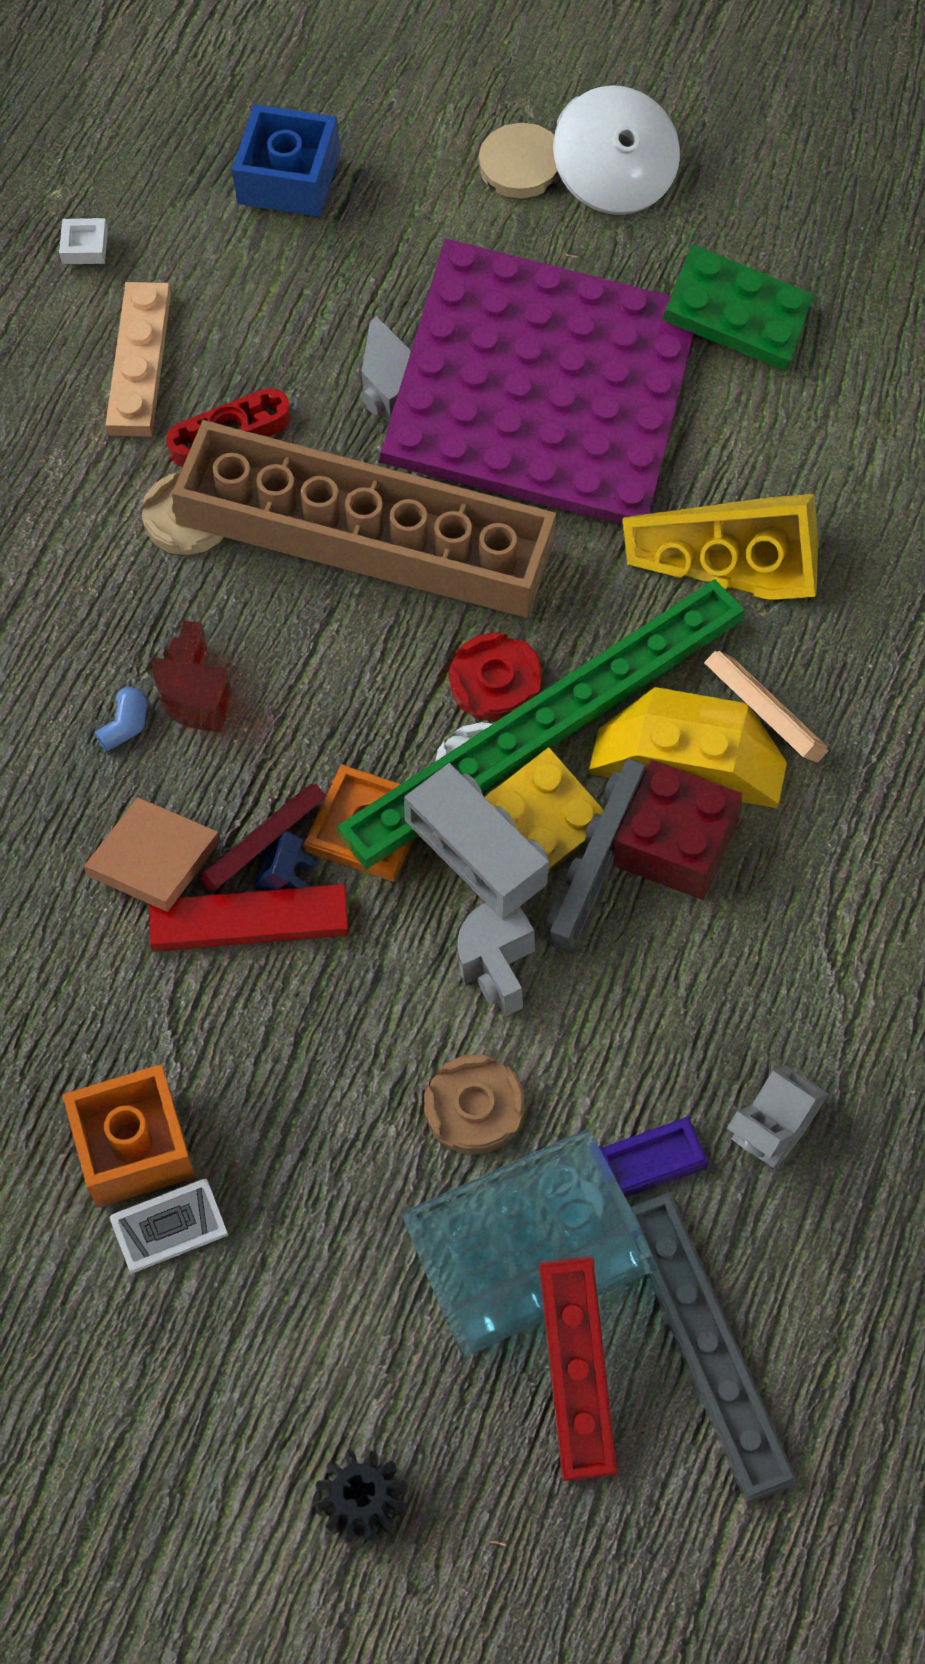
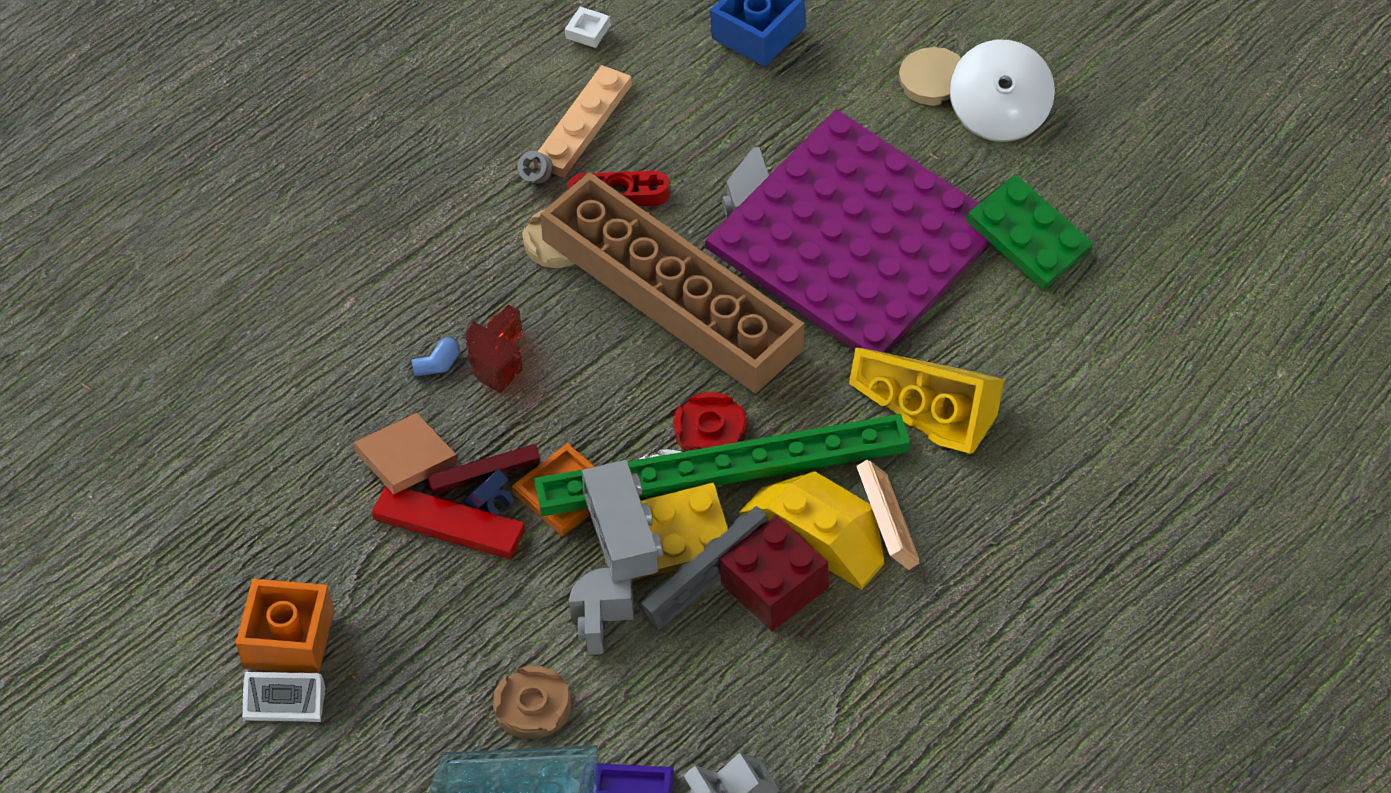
camera: 25 degrees right, 10 degrees down
none -> light grey bush [517,151,553,184]

